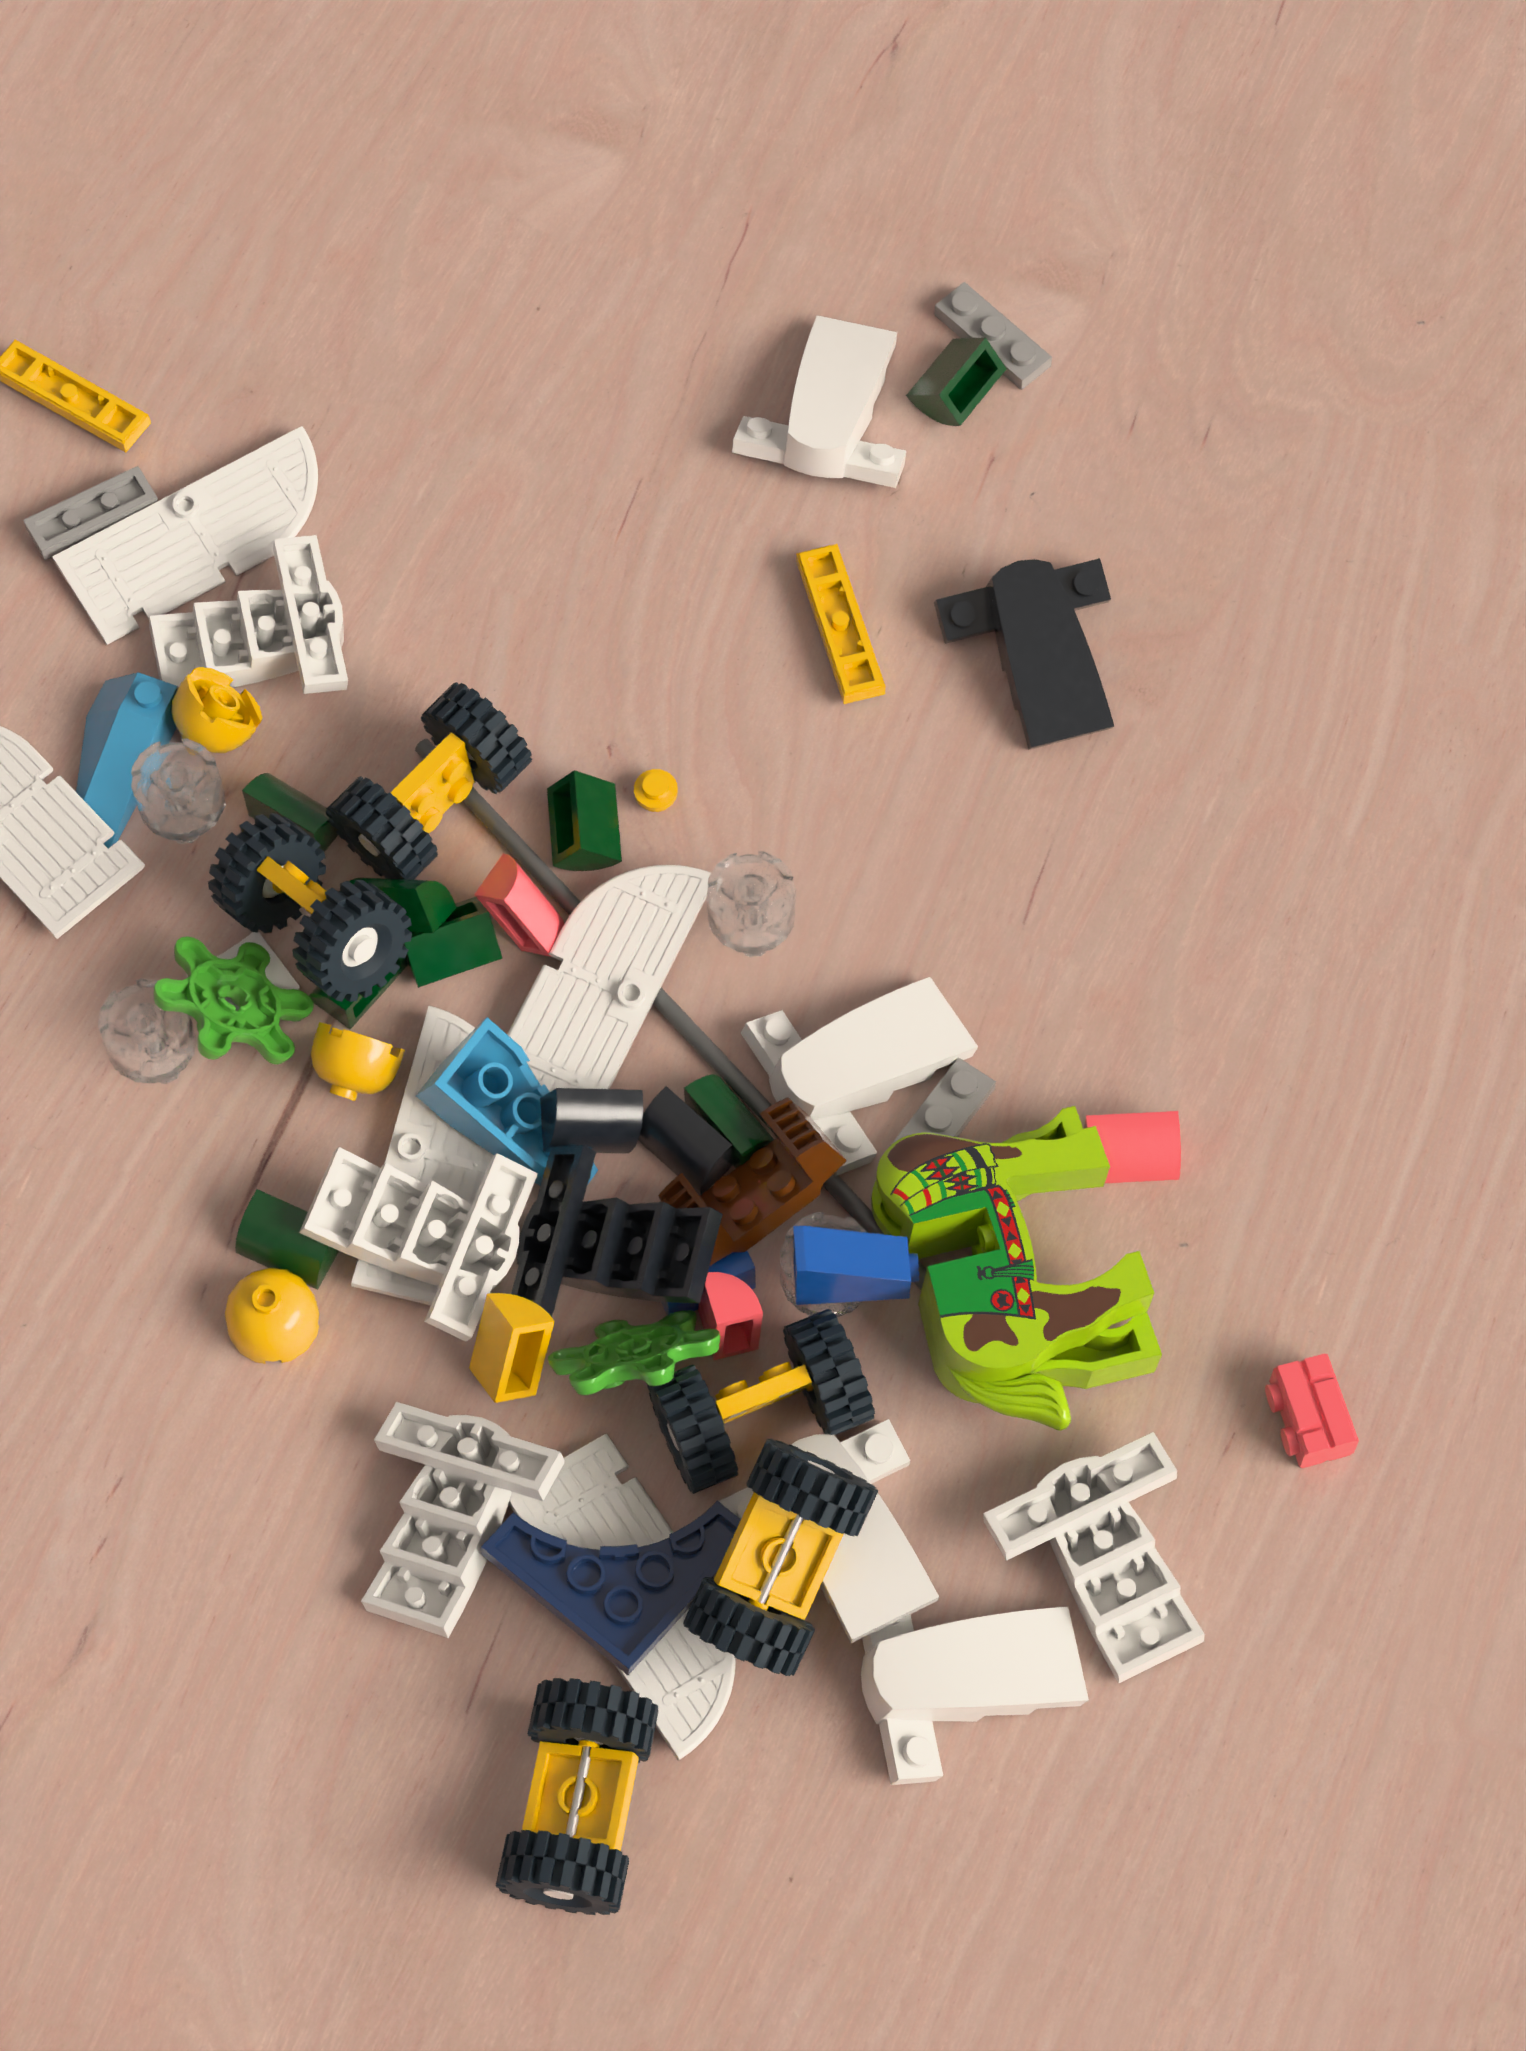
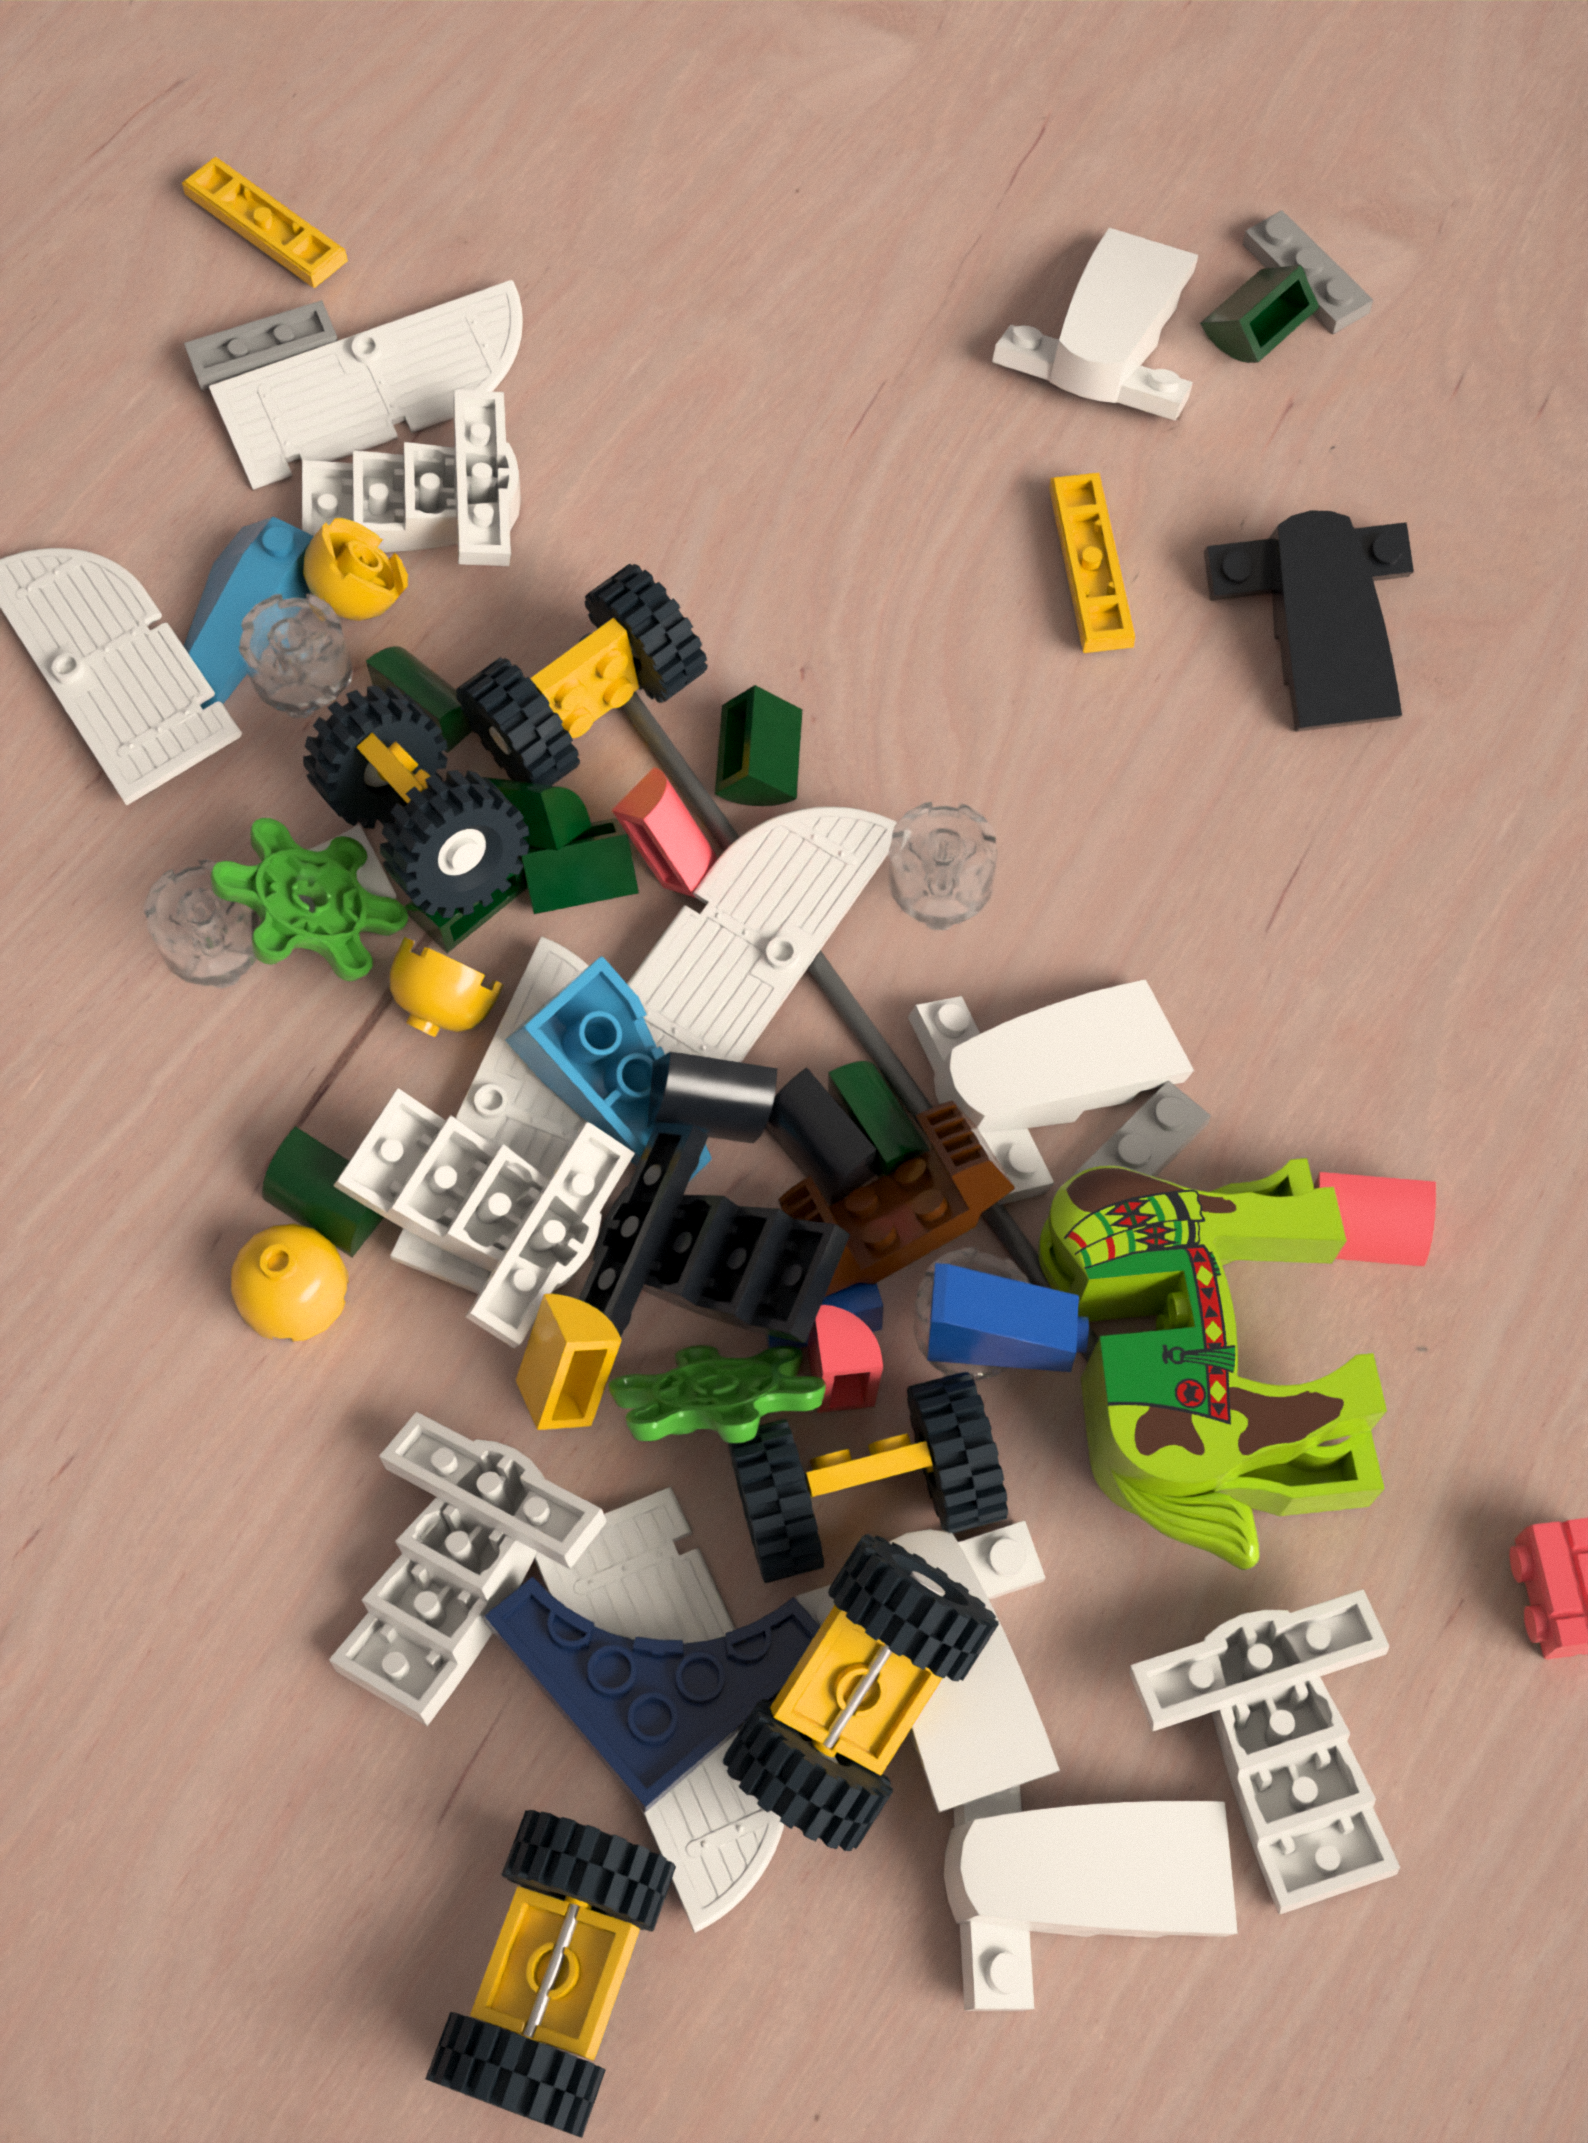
camera: 10 degrees right, 0 degrees up
yellow plate [634,769,678,812] -> none

